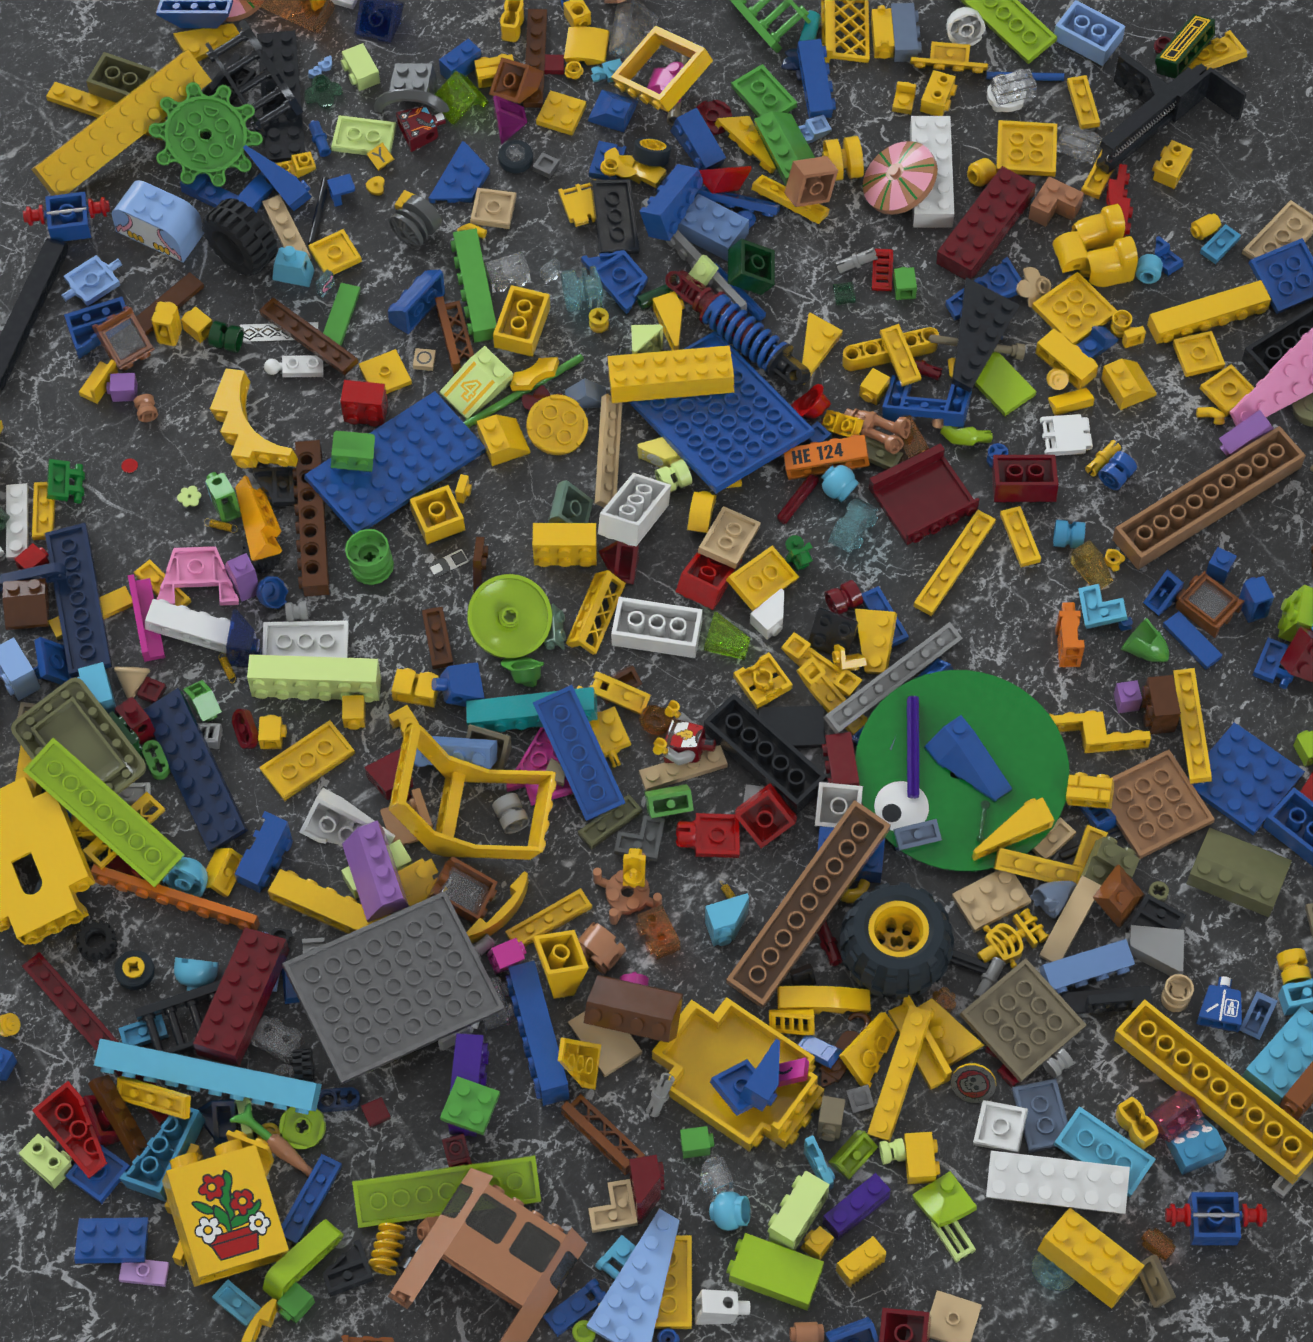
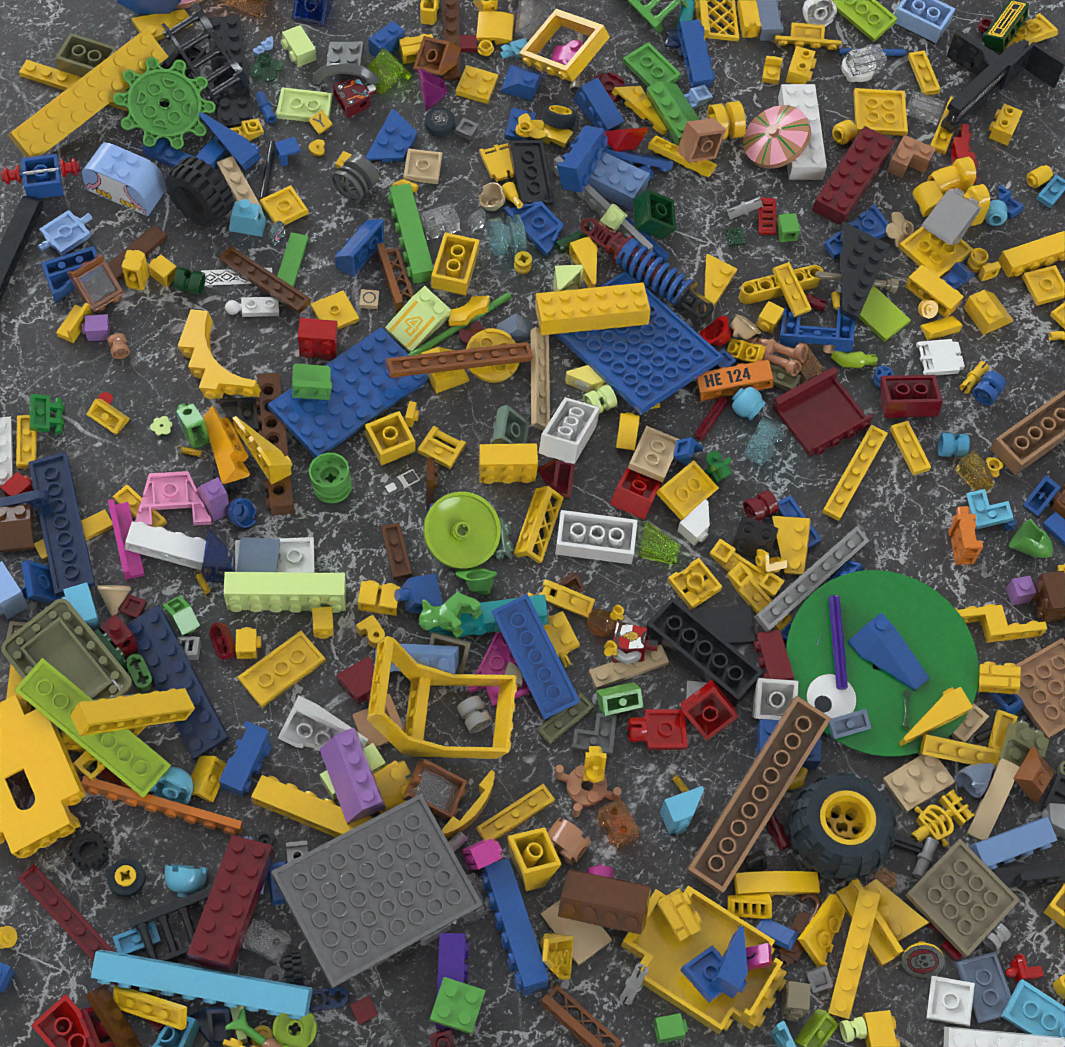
camera: 10 degrees left, 0 degrees up
light grey wheel [285,601,309,622] -> none
none -> yellow brick [70,688,195,736]
none -> yellow slope [86,399,130,435]
none -> yellow wedge [233,416,293,485]
none -> sand blue tile [237,537,280,572]
none -> dark orange plate [385,342,533,378]
none -> yellow plate [418,426,467,469]
none -> bright green animal [419,591,482,639]
none -> tan hair [479,183,505,211]
none -> yellow cone [502,182,523,209]
none -> yellow brick [658,888,703,941]
none -> blue panel [673,437,704,467]
none -> tan piece [730,314,761,341]
none -> light grey slope [921,188,982,245]
none -> red piece [1006,954,1044,983]

